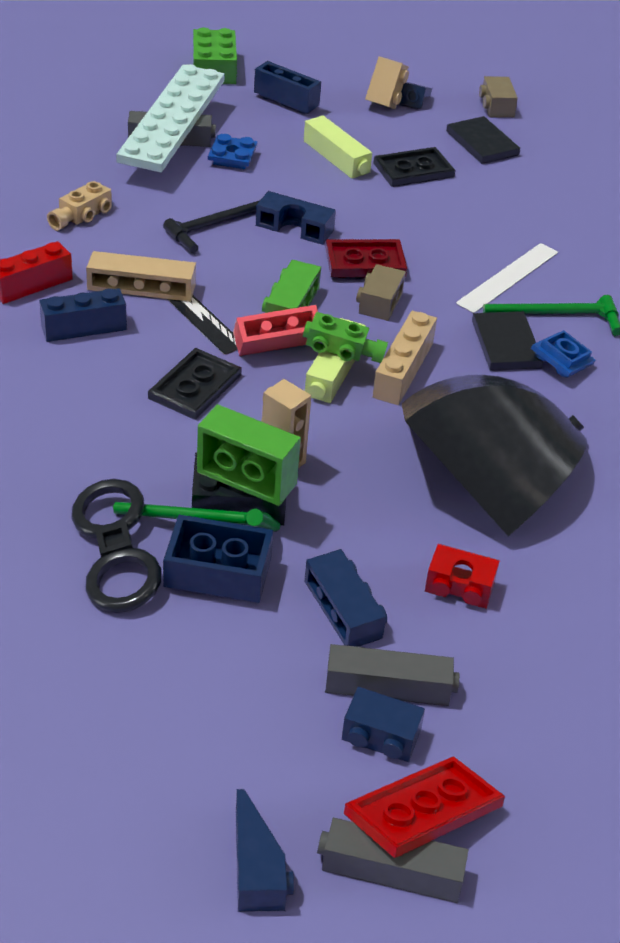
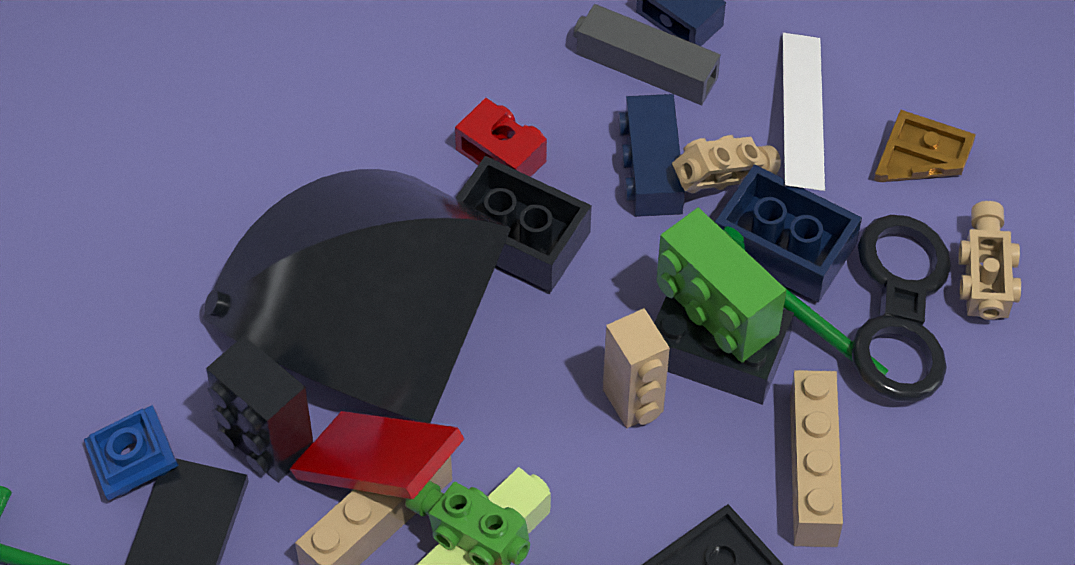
camera: 155 degrees left, 15 degrees up
none -> black brick [206,335,313,483]
none -> red tile [290,411,464,500]
none -> black brick [455,156,592,292]
none -> tan brick [672,135,781,193]
none -> white sticker [783,33,825,191]
none -> tan brick [790,370,843,547]
none -> pearl gold wing [874,109,976,182]
none -> tan brick [958,201,1021,320]

